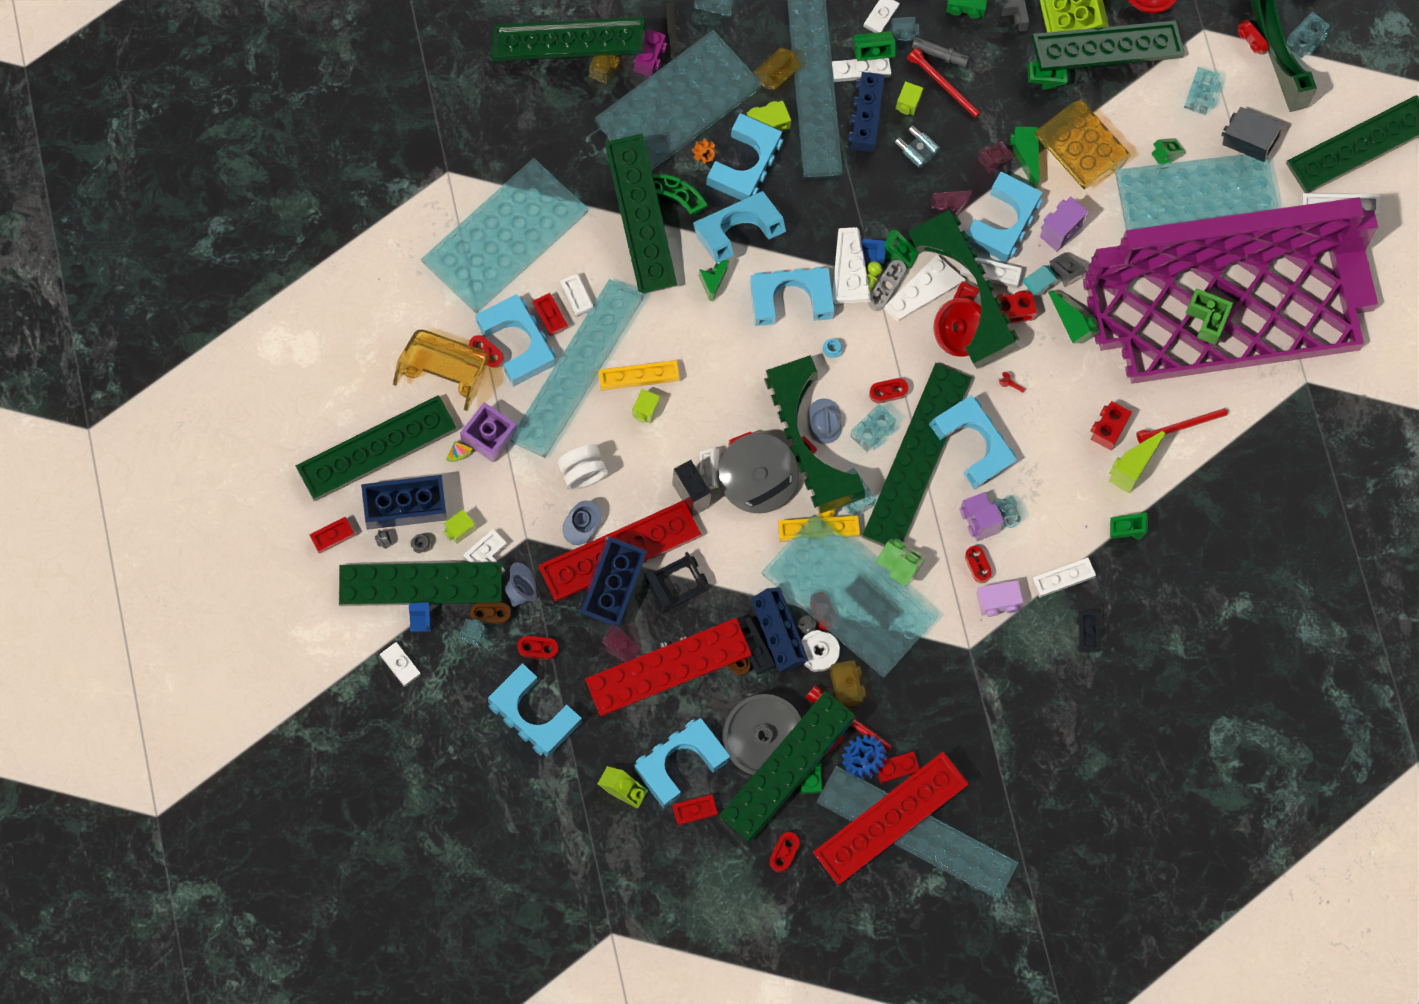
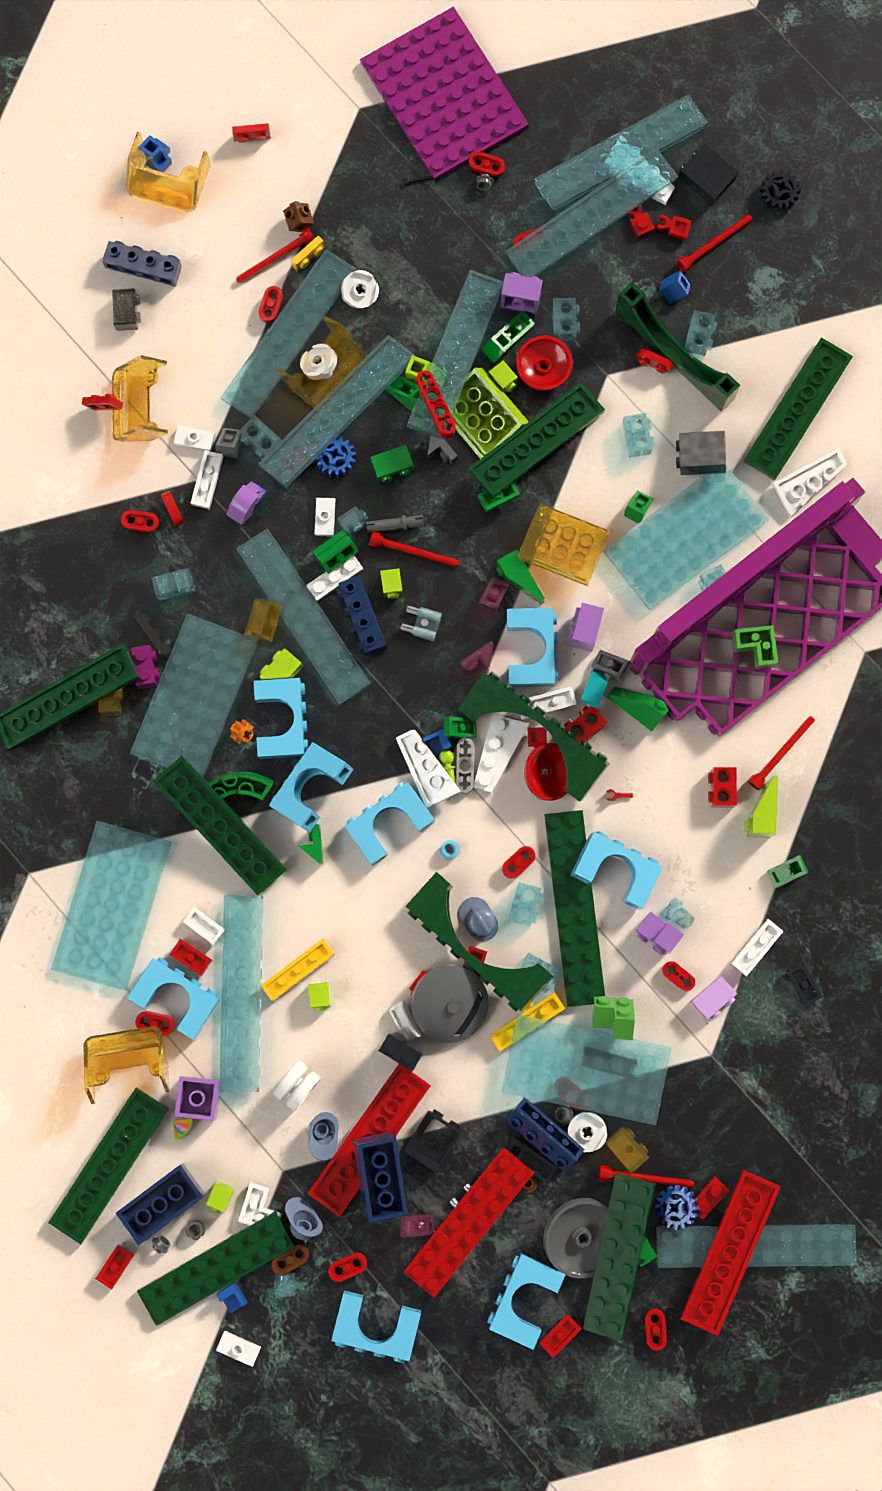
camera: 20 degrees left, 10 degrees up
lime slope [598,766,648,808] -> none

